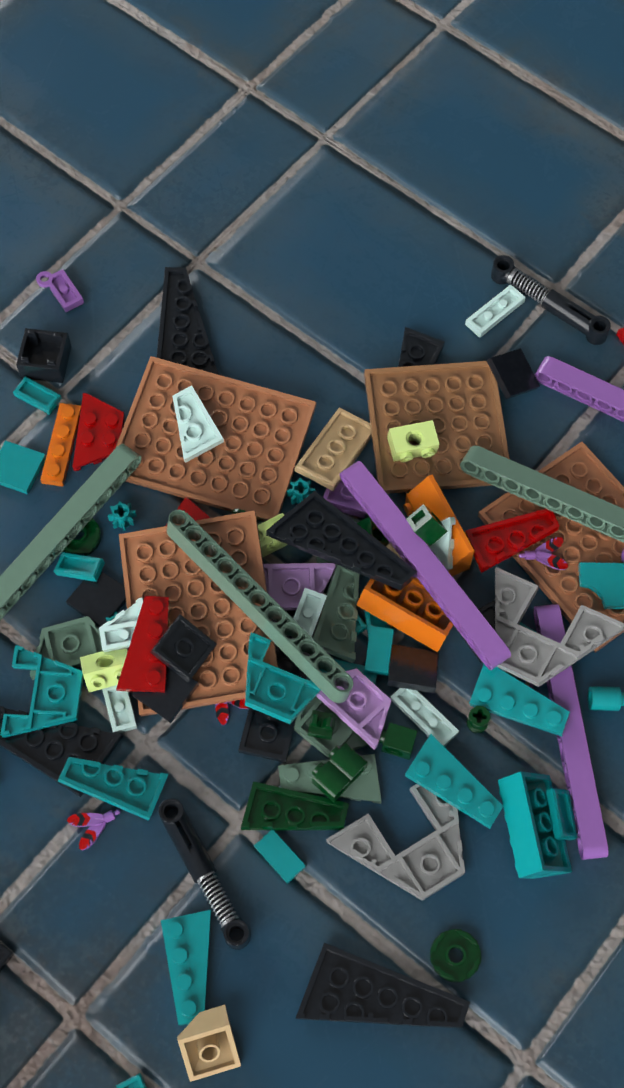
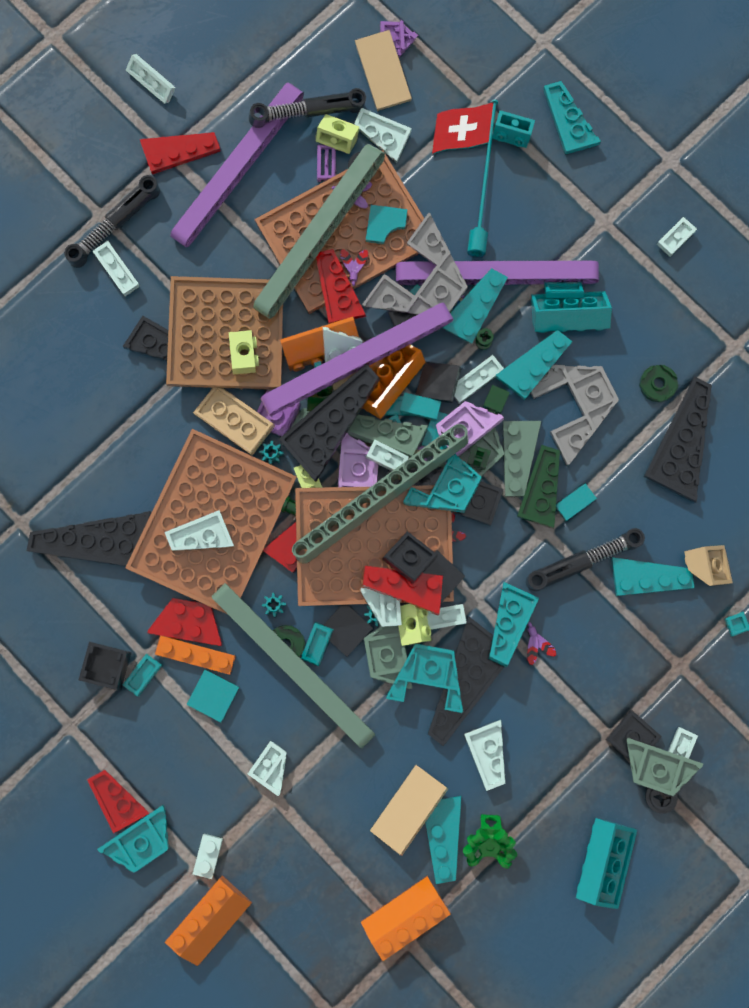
camera: 80 degrees left, 15 degrees up
medium lavender hinge [36,269,84,312] -> none
dark green brick [312,743,368,802] -> none
dark green brick [406,504,448,546] -> none
black tile [487,348,540,399] -> none

